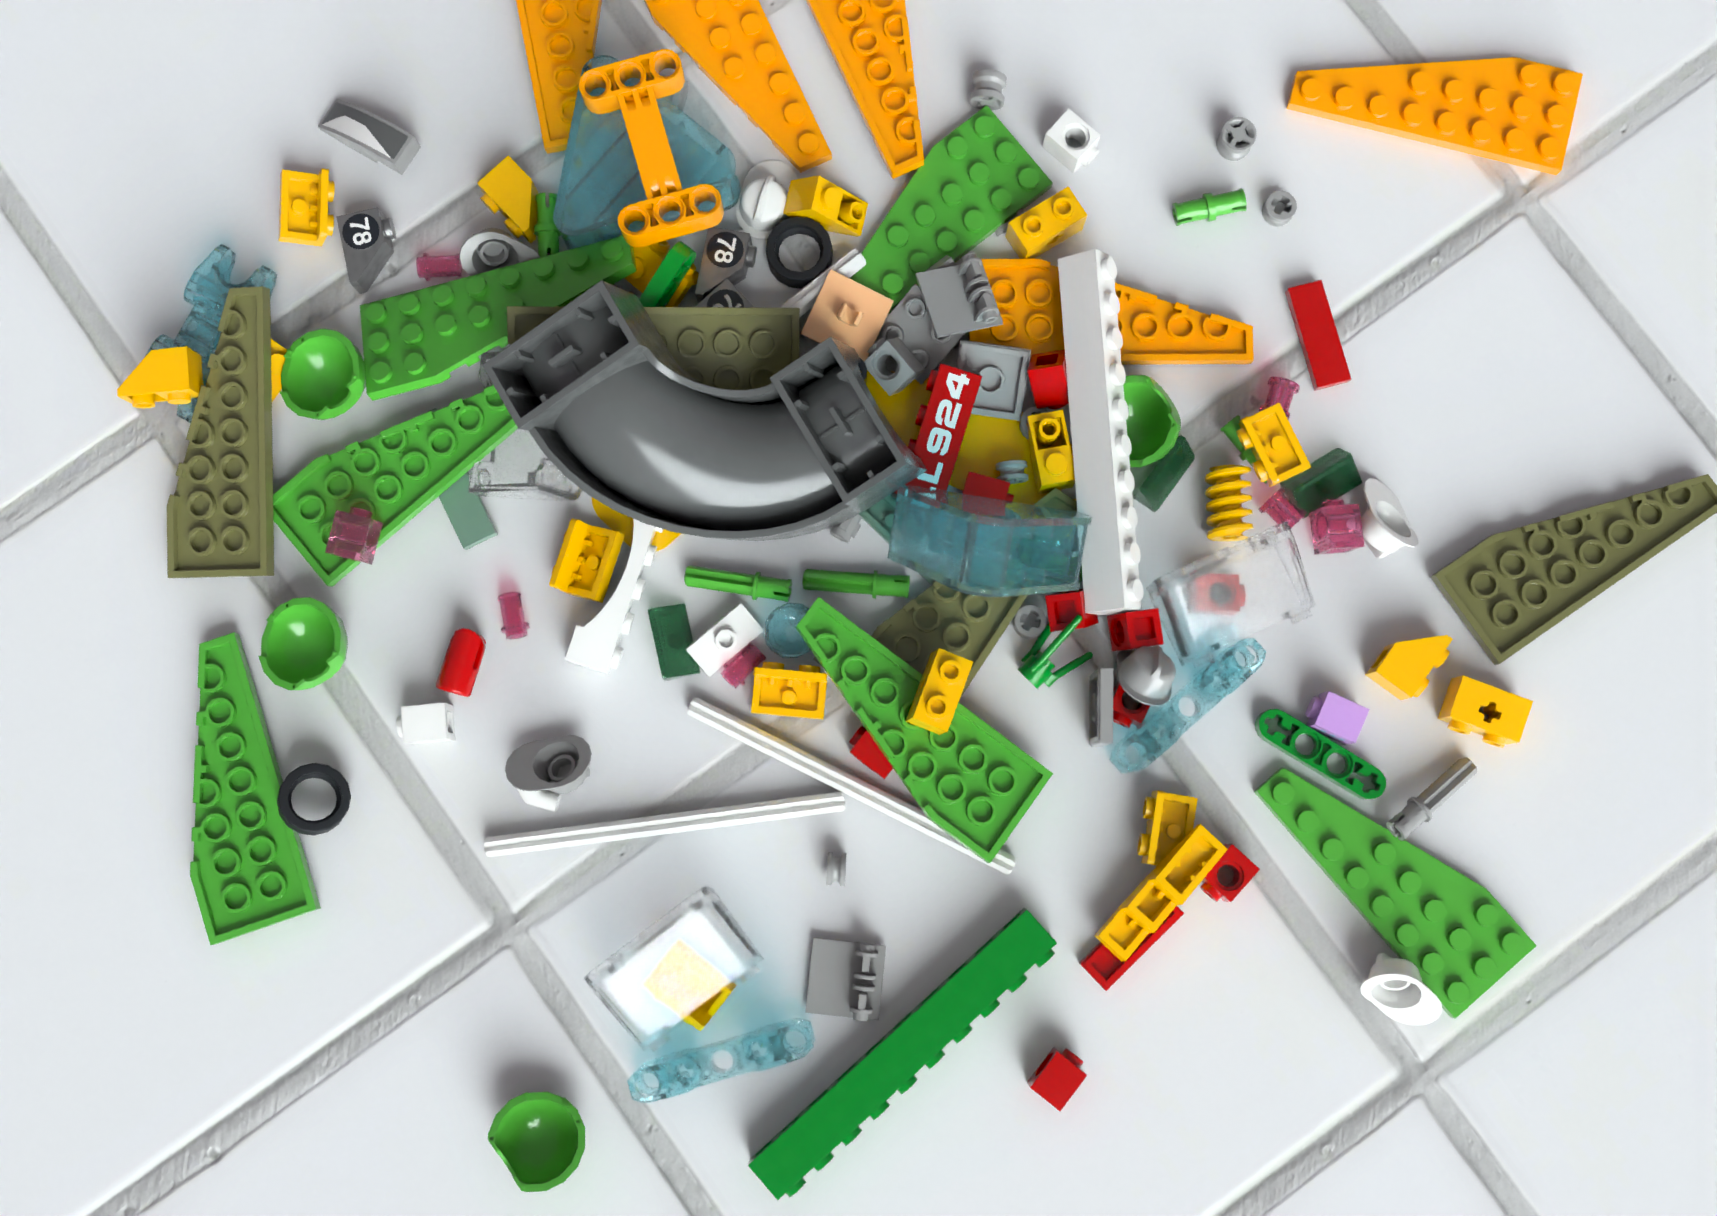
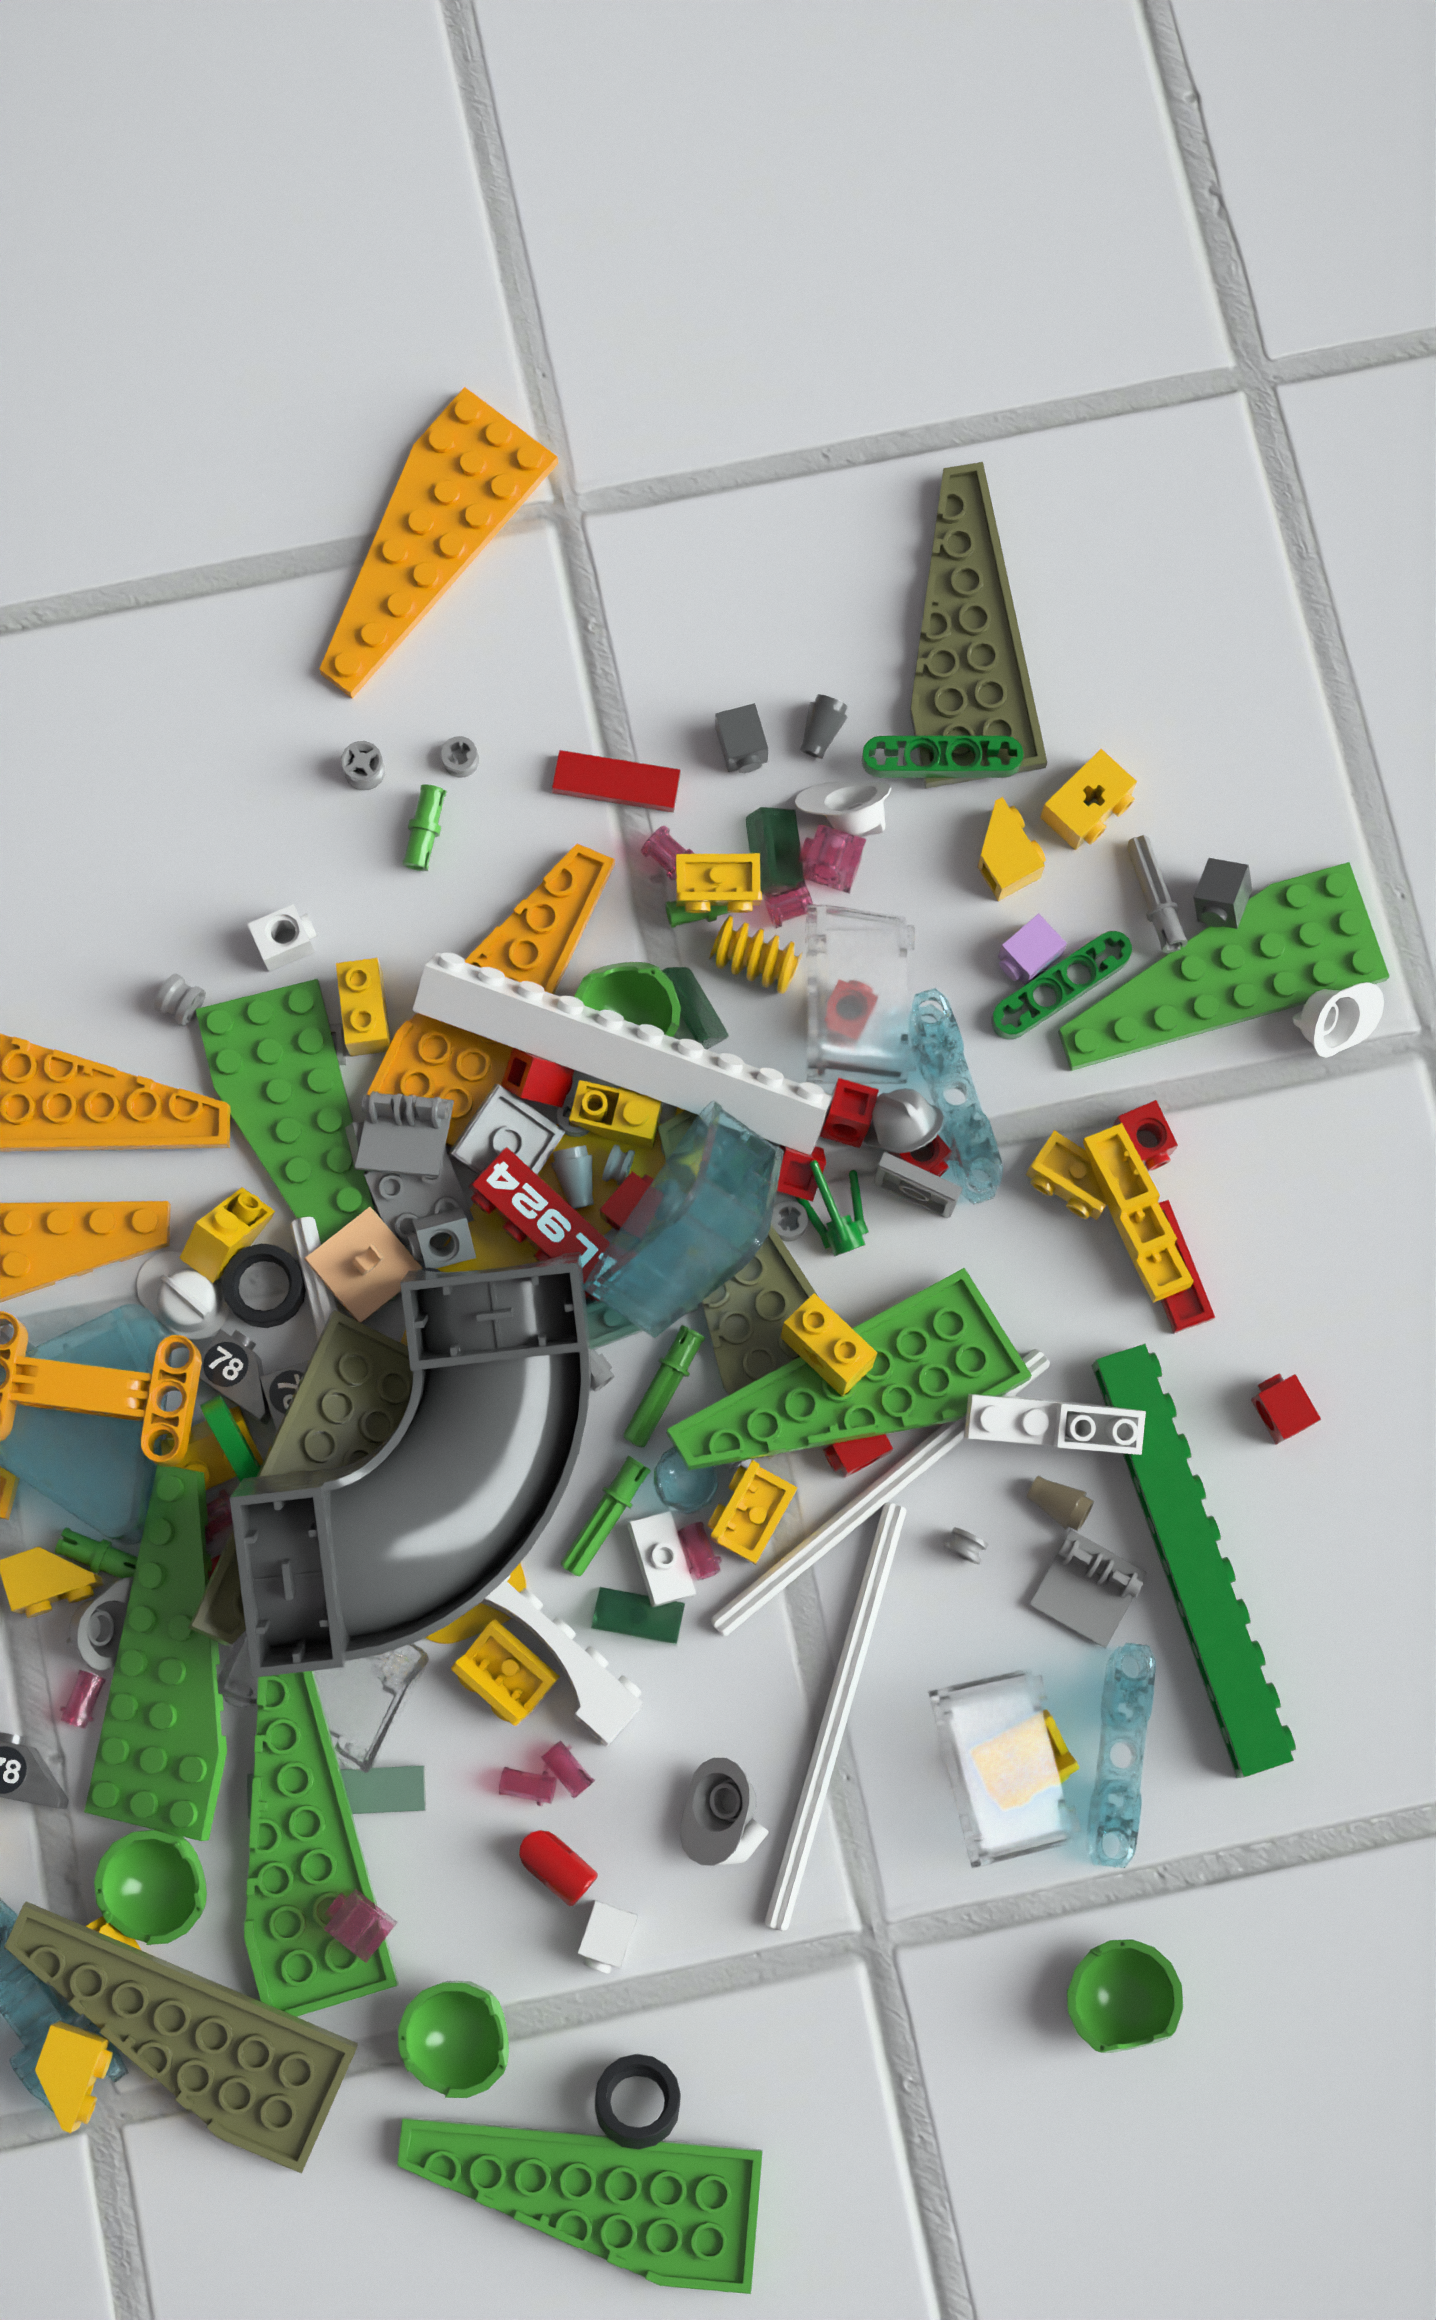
camera: 70 degrees left, 5 degrees down
none -> clear pink pin [541,1740,595,1799]
none -> light grey cone [551,1145,594,1209]
none -> dark grey brick [715,703,768,773]
none -> dark grey cone [800,694,848,759]
none -> green beam [861,736,1024,778]
none -> white slope [964,1394,1146,1455]
none -> dark tan cone [1026,1475,1094,1531]
none -> dark grey brick [1193,858,1252,929]

